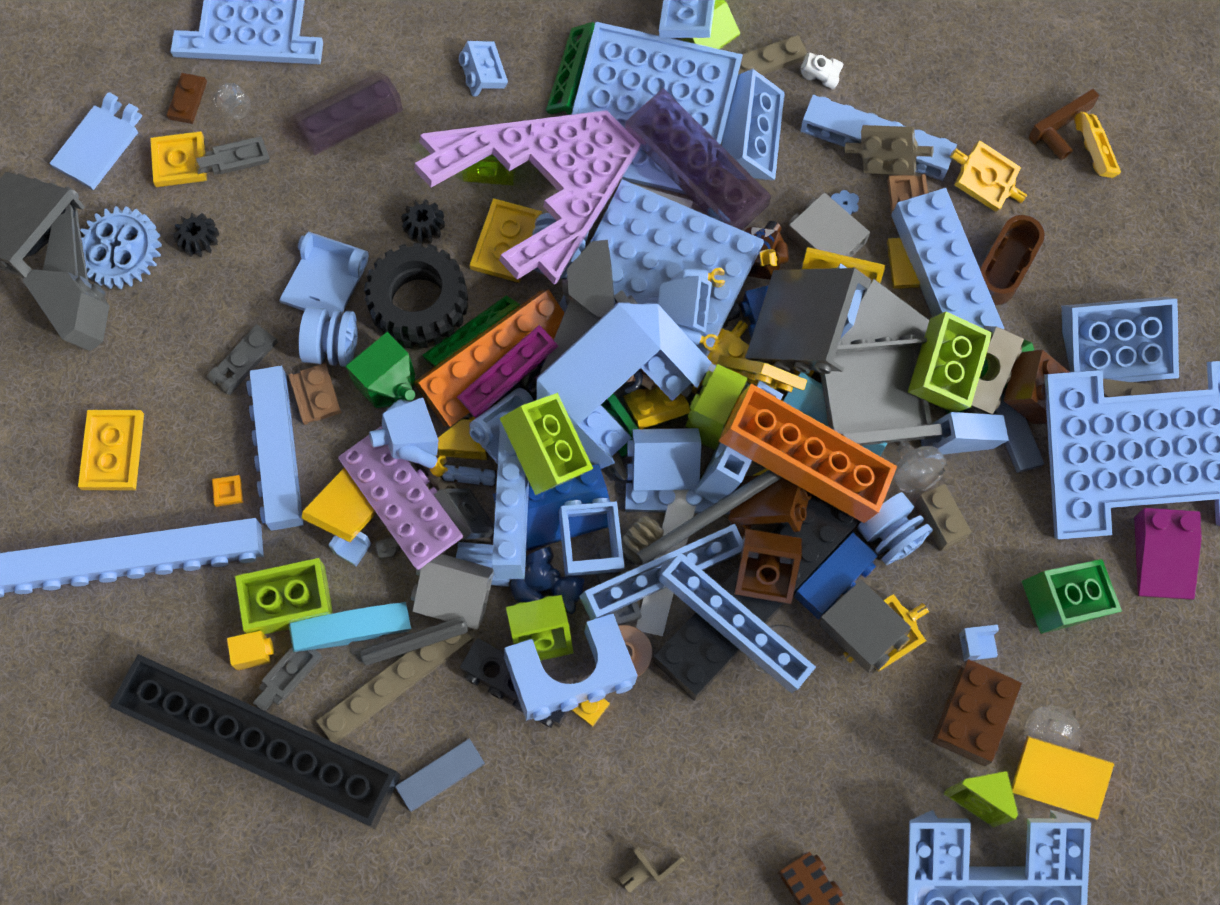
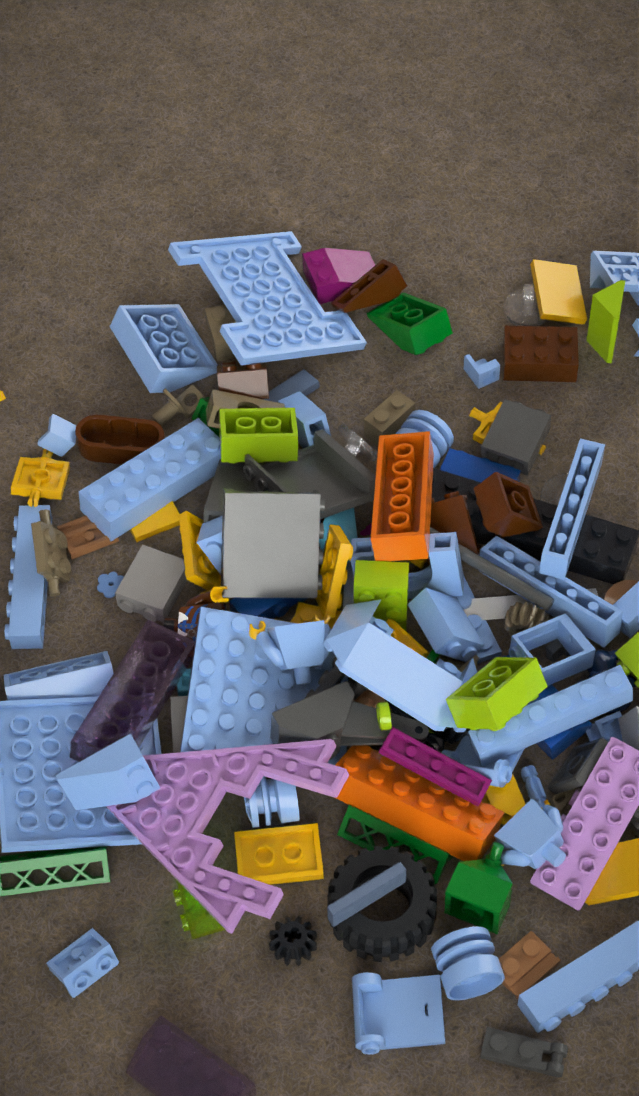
camera: 110 degrees left, 15 degrees down
none -> light blue panel [38,414,76,457]
none -> light blue slope [55,734,160,810]
none -> dark tan bracket [151,385,205,427]
none -> sand blue tile [327,862,406,927]
none -> reddish brown slope [331,259,407,313]
none -> lime tile [376,701,392,731]

